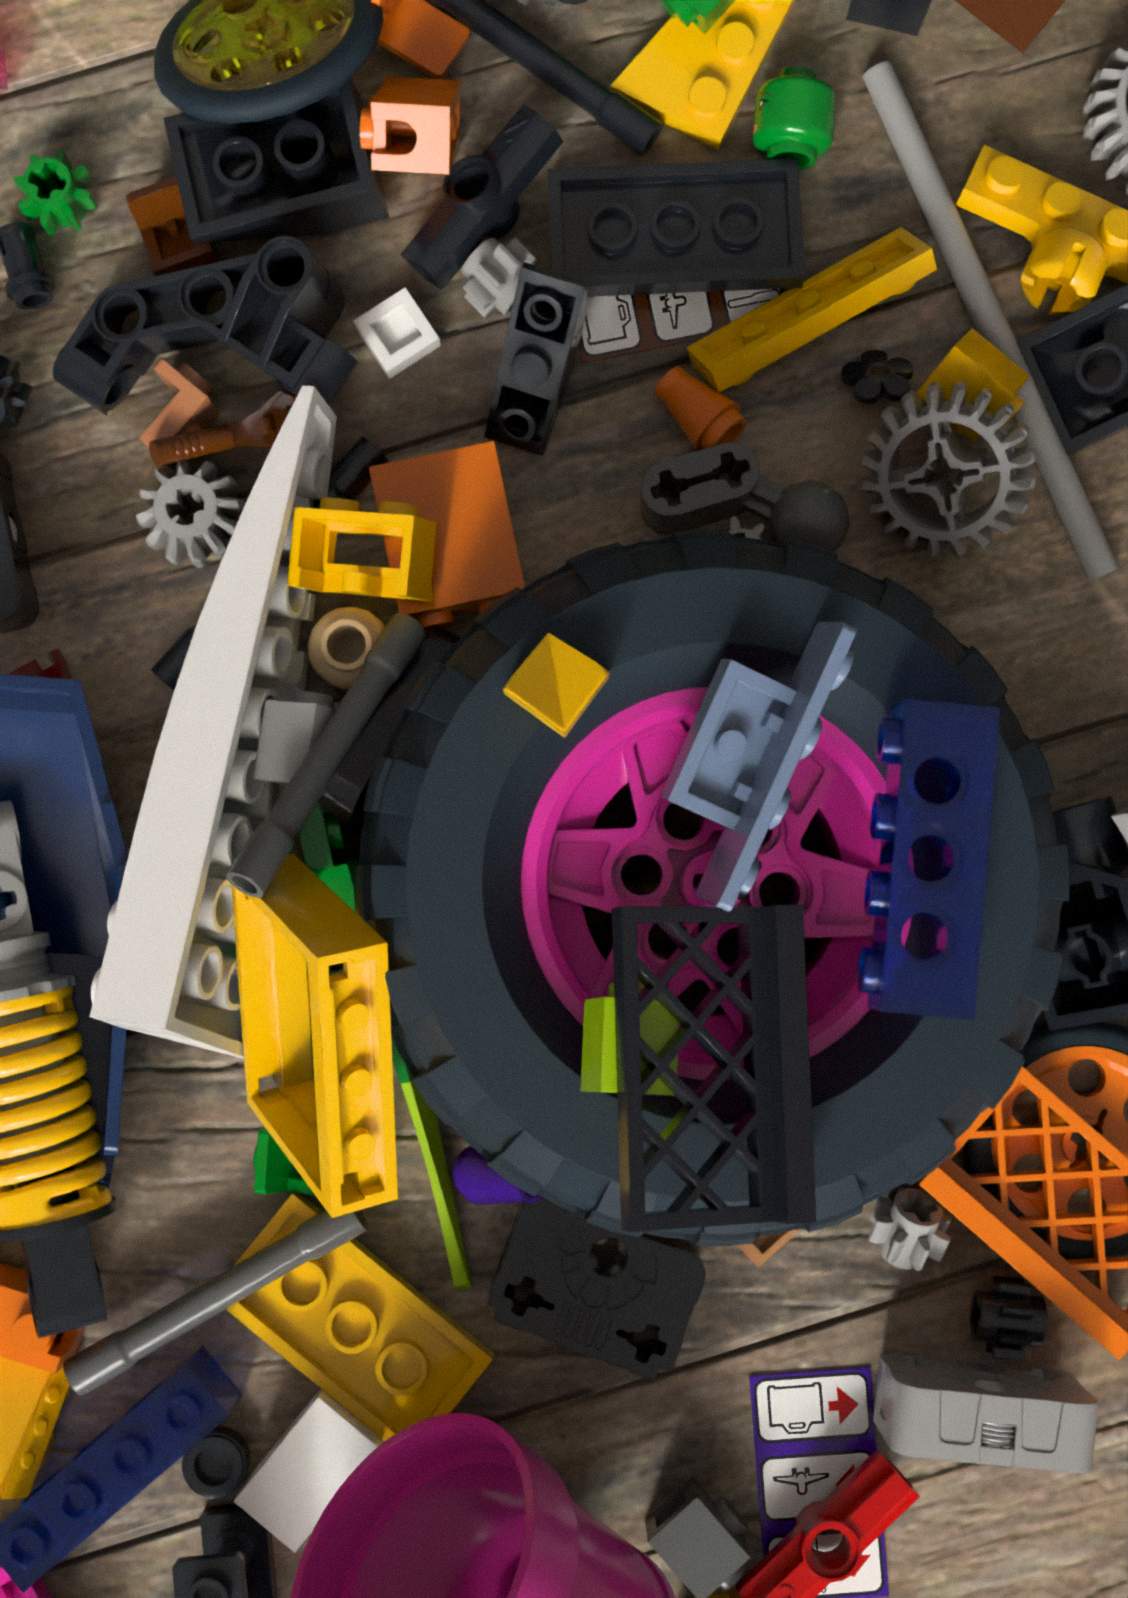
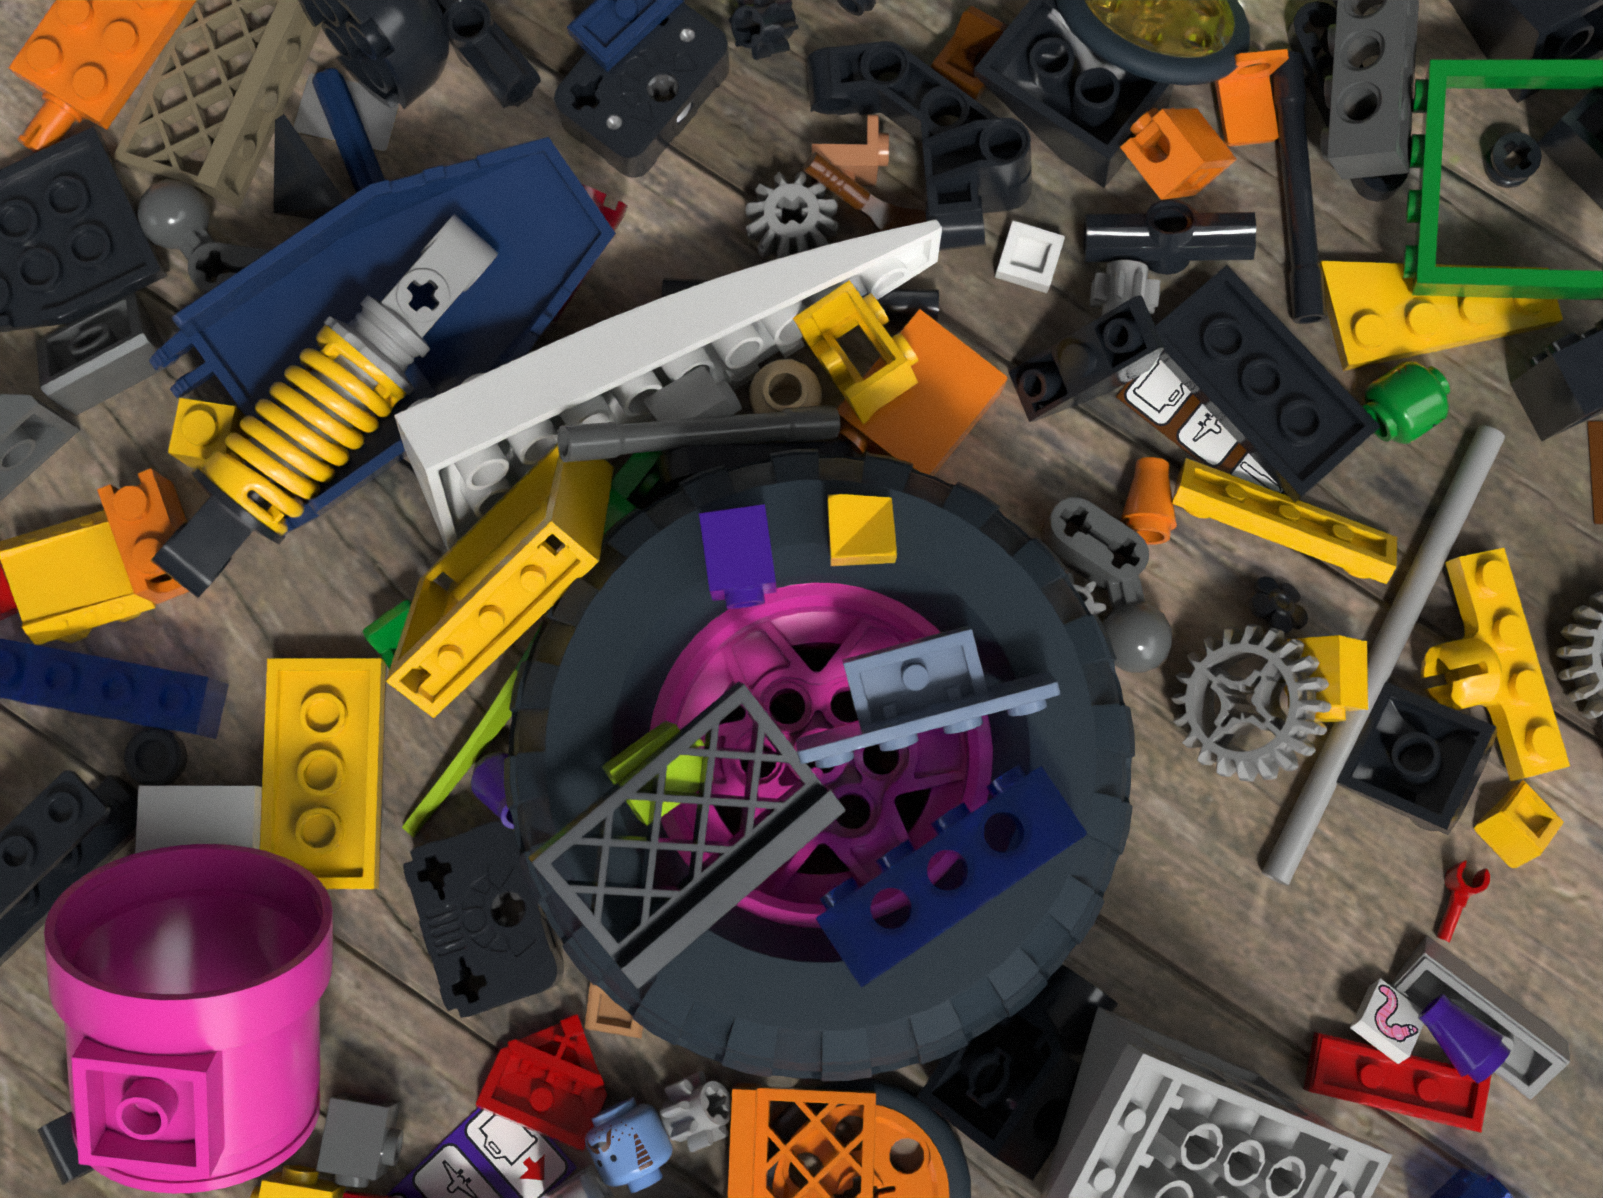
camera: 50 degrees right, 5 degrees down
dark grey piece [63,1209,368,1396] -> none
none -> red slope [475,1014,607,1153]
none -> medium blue head [585,1097,673,1193]
none -> dark purple brick [699,504,777,609]

